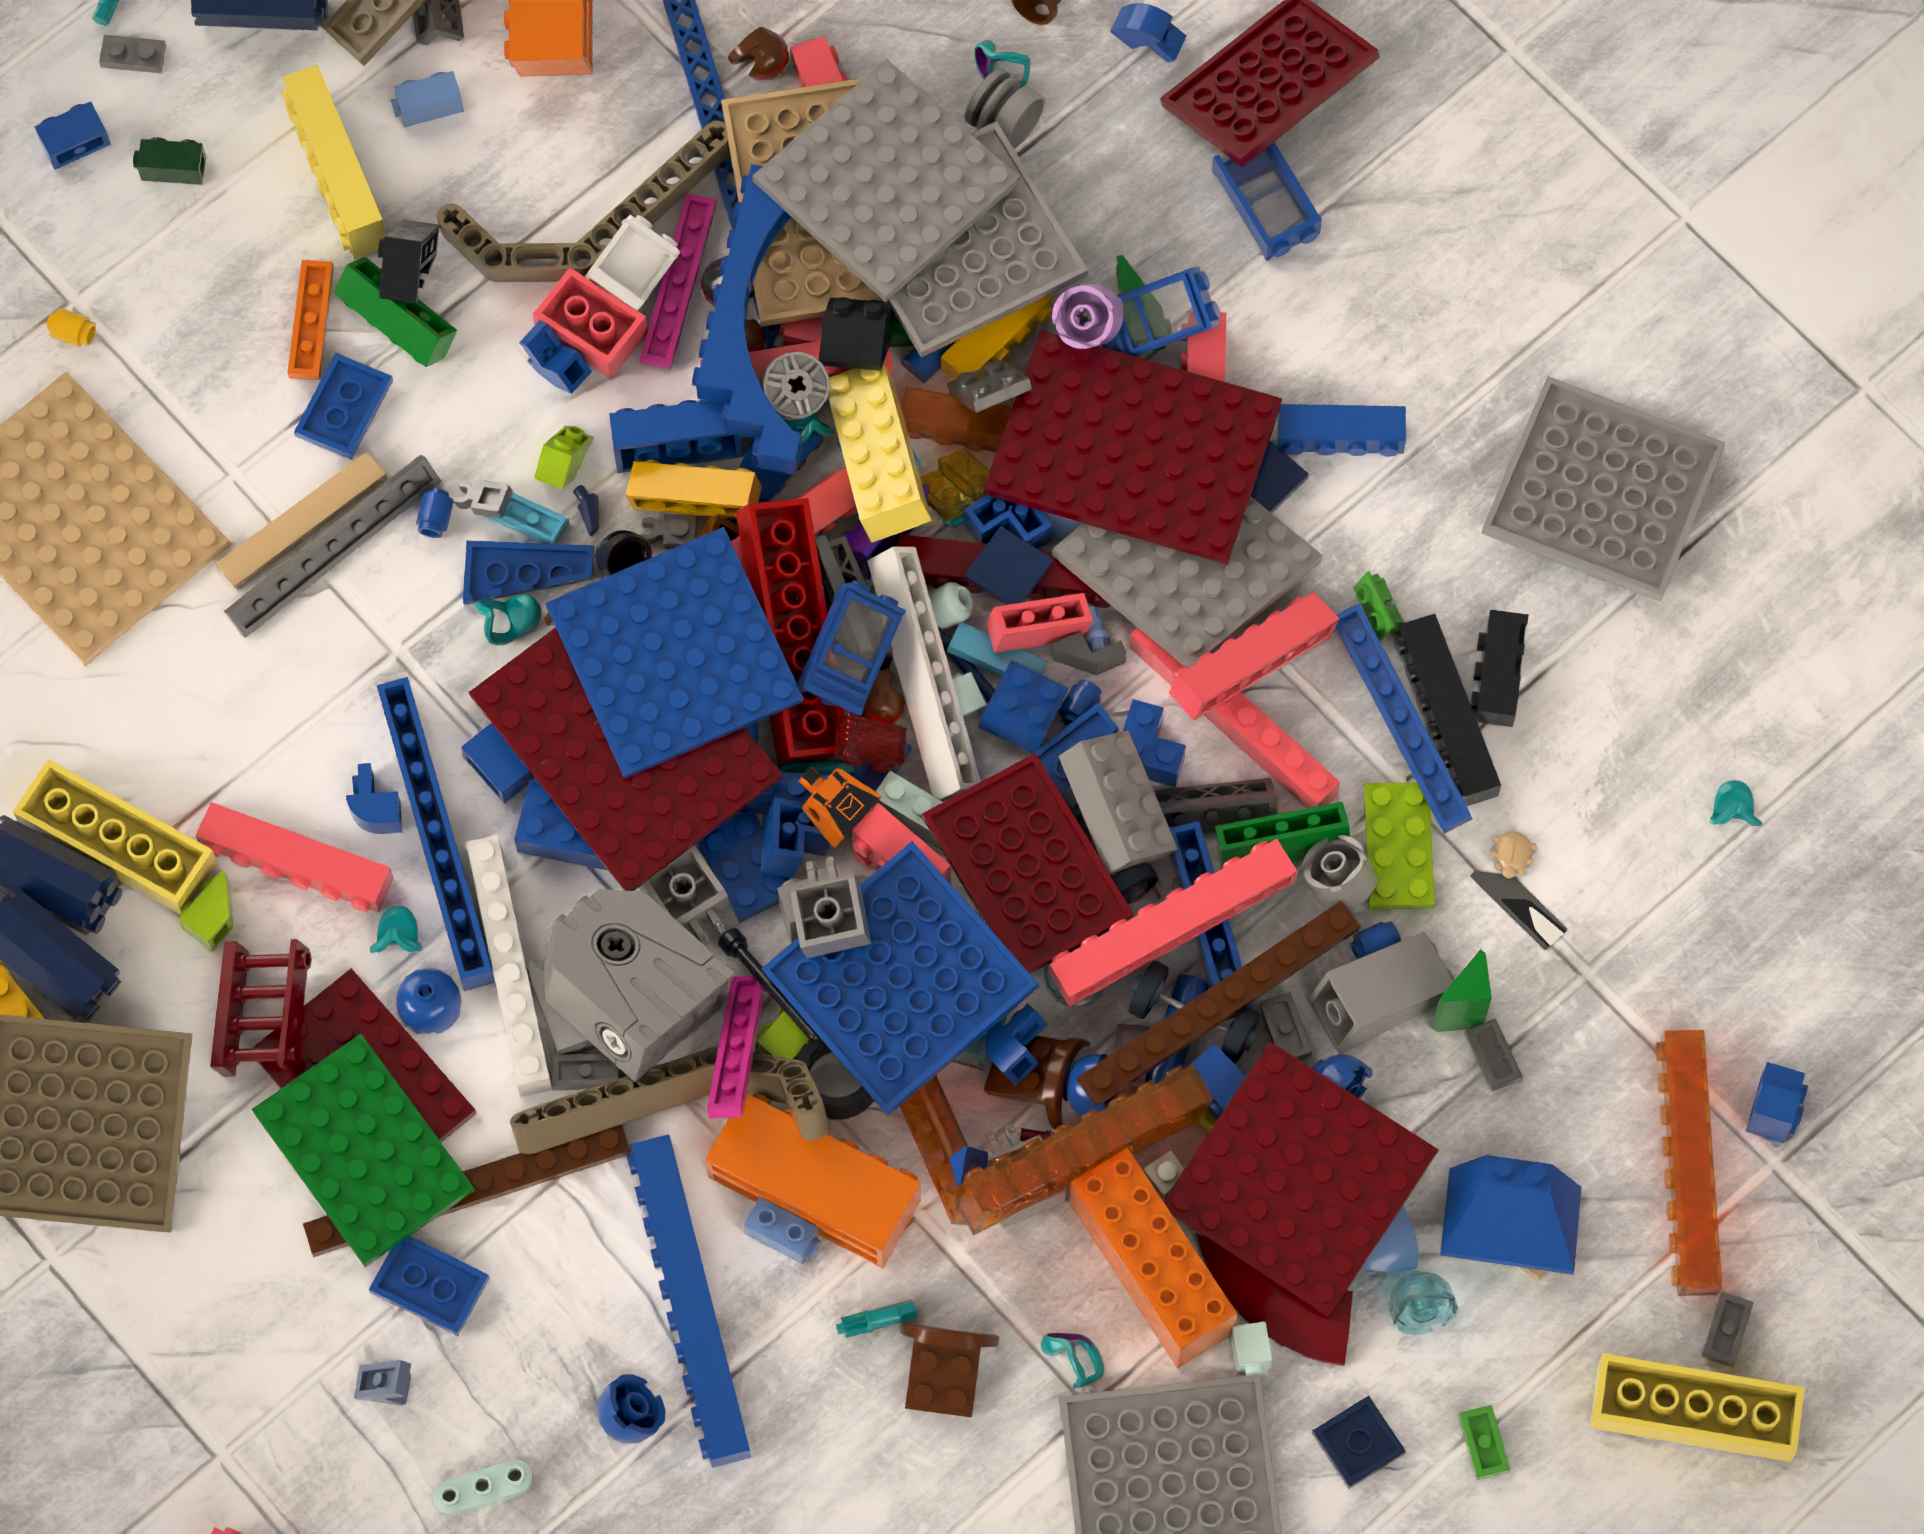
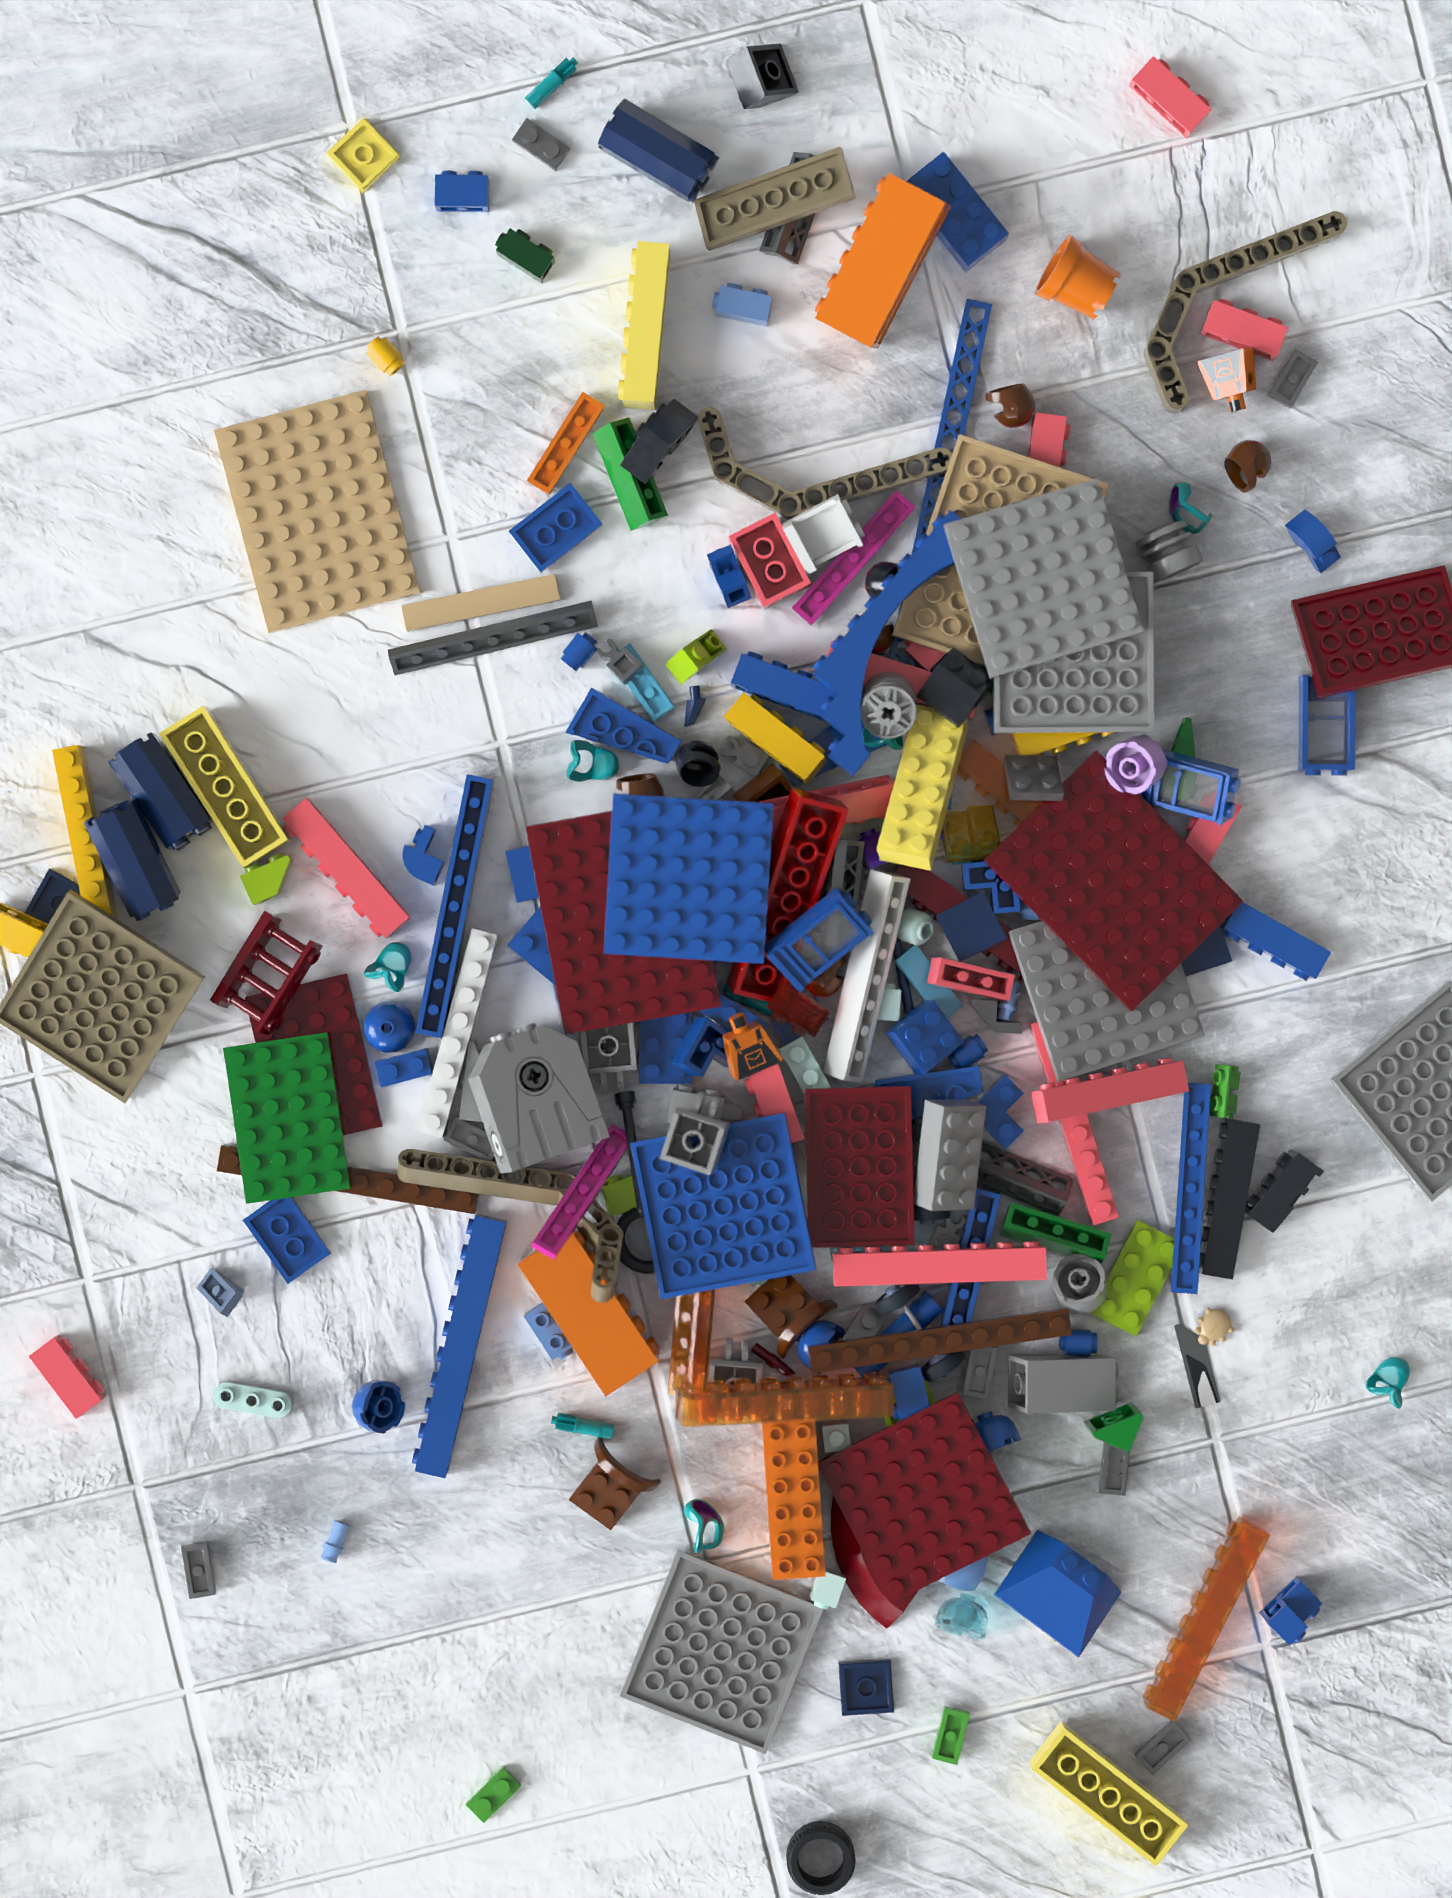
camera: 25 degrees right, 20 degrees up
blue slope [949,1146,988,1193] -> none
blue brick [985,1003,1048,1086] -> none
none -> blue brick [374,1048,433,1087]

